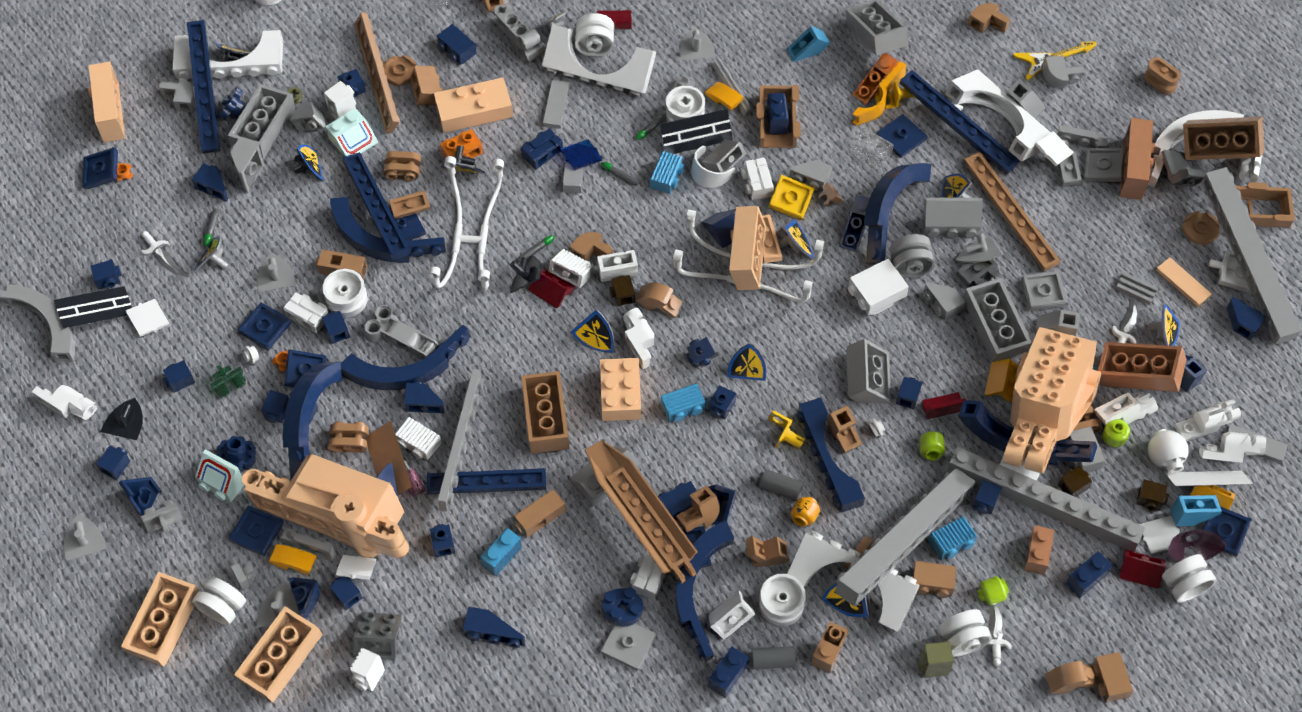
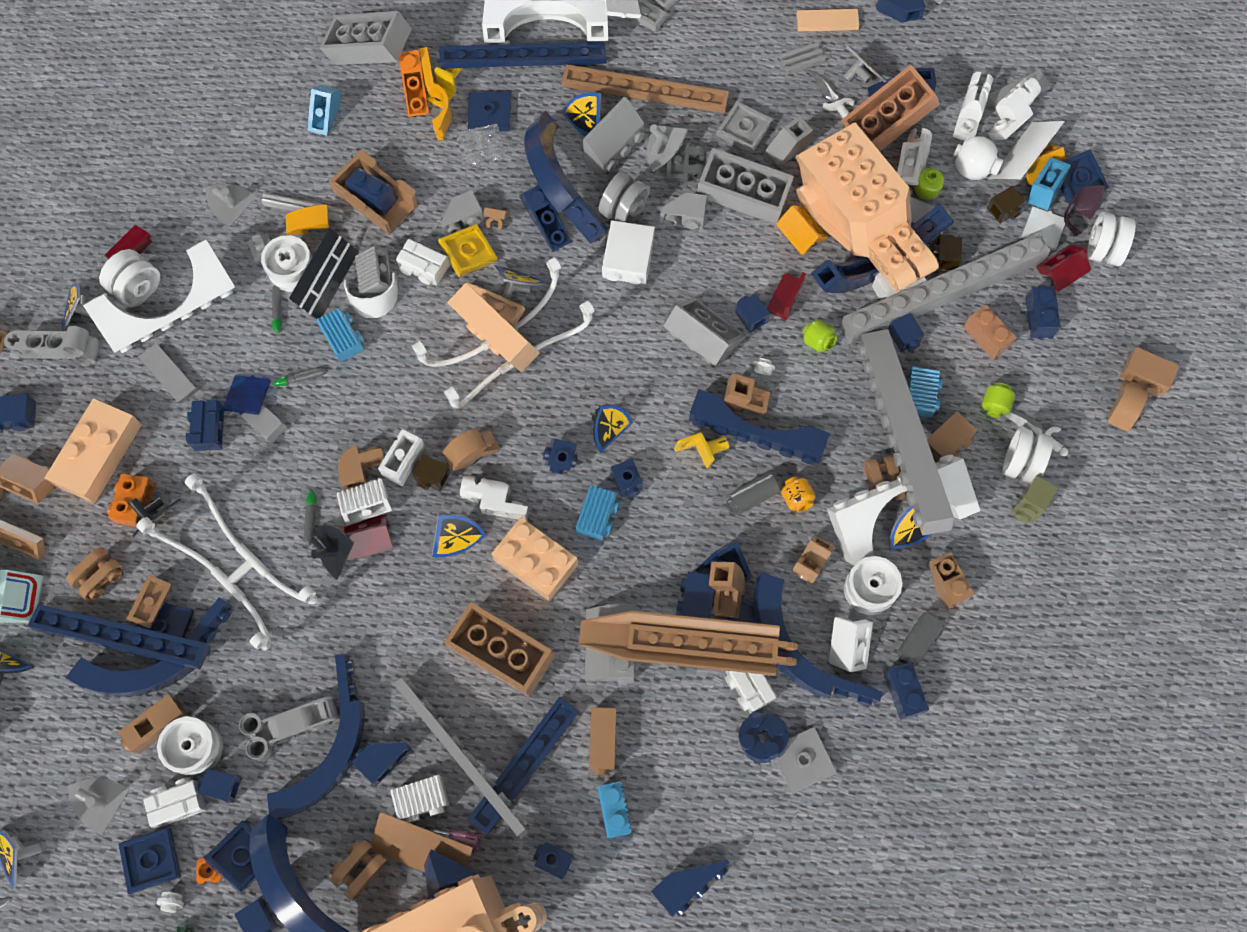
camera: 50 degrees left, 10 degrees up
dark blue slope [701,209,736,249] -> none

